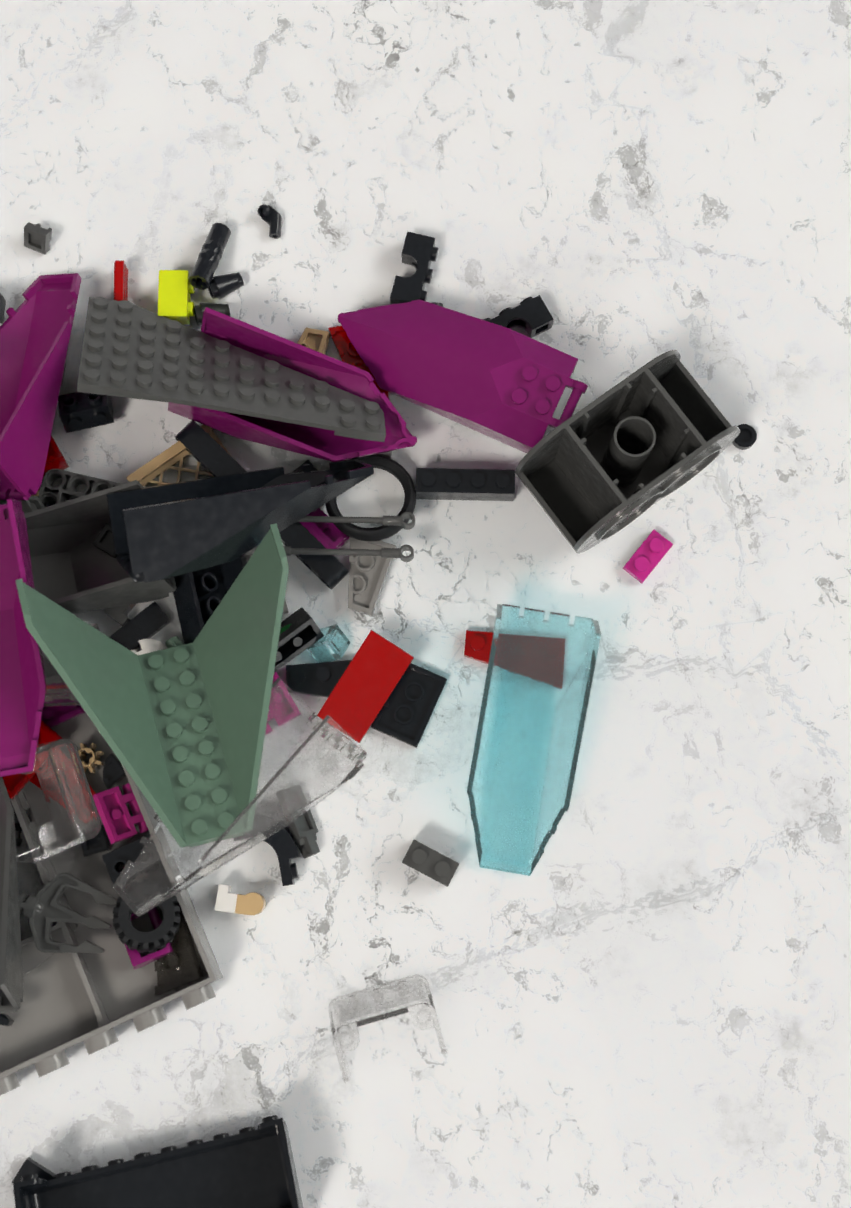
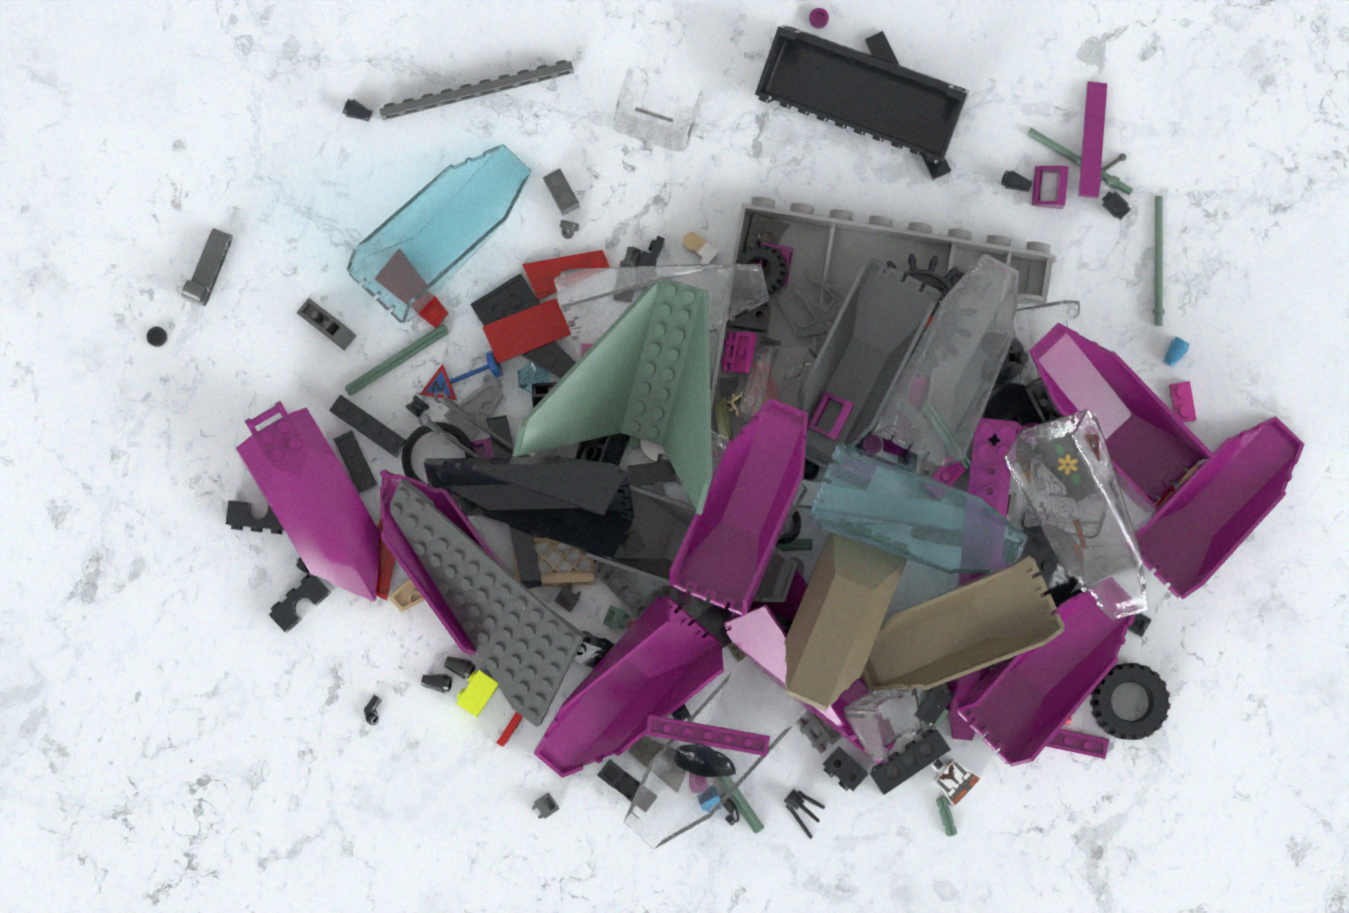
camera: 140 degrees left, 5 degrees up
black axle [189,223,231,290] -> none
dark grey brick [515,350,740,554] -> none
dark pink plate [623,530,673,583] -> none
none -> dark grey beam [181,228,233,306]
none -> dark grey slope [296,298,357,351]
none -> black tile [334,430,378,493]
none -> black cone [342,99,373,122]
none -> sand green axle [345,324,449,396]
none -> dark grey plate [379,60,574,121]
none -> black wheel [405,395,430,418]
none -> blue piece [419,350,503,400]
none -> red wing [522,250,611,301]
none -> dark grey tile [555,585,581,613]
none -> dark grey tile [559,220,580,239]
none -> sand green tile [603,605,630,629]
none -> olive tile [713,396,733,441]

